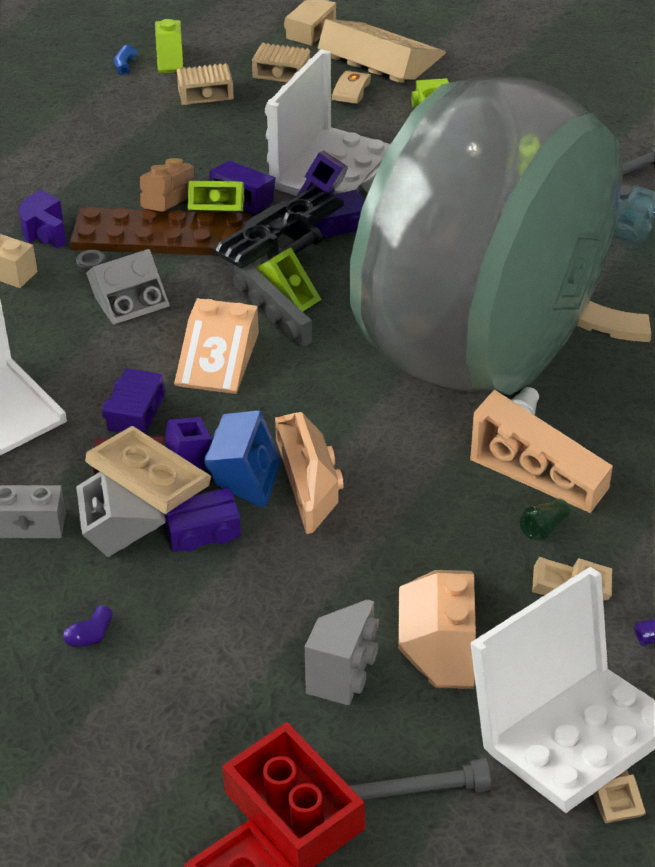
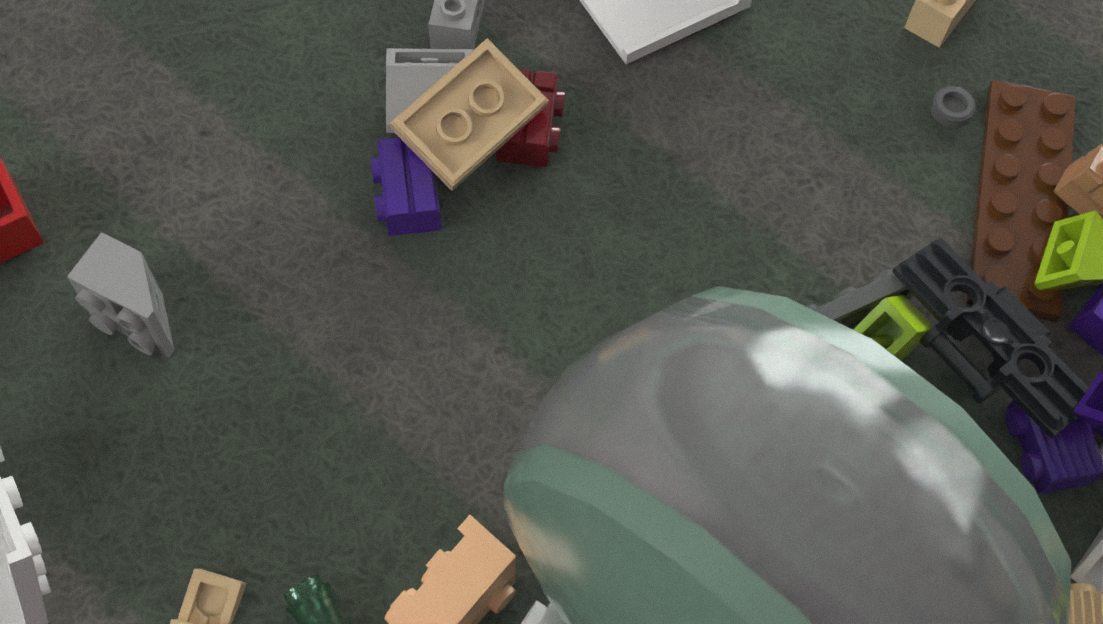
camera: 95 degrees right, 20 degrees up
dark purple brick [19,189,66,249] -> none
dark purple arm [63,606,113,647] -> none
light grey slope [86,249,170,325] -> none
dark purple brick [102,368,166,434] -> none
dark purple brick [165,417,214,471] -> none
light nougat slope [174,298,259,394] -> none
blue slope [205,411,282,507] -> none
light nougat wedge [275,412,343,534] -> none
light nougat wedge [398,570,476,689] -> none

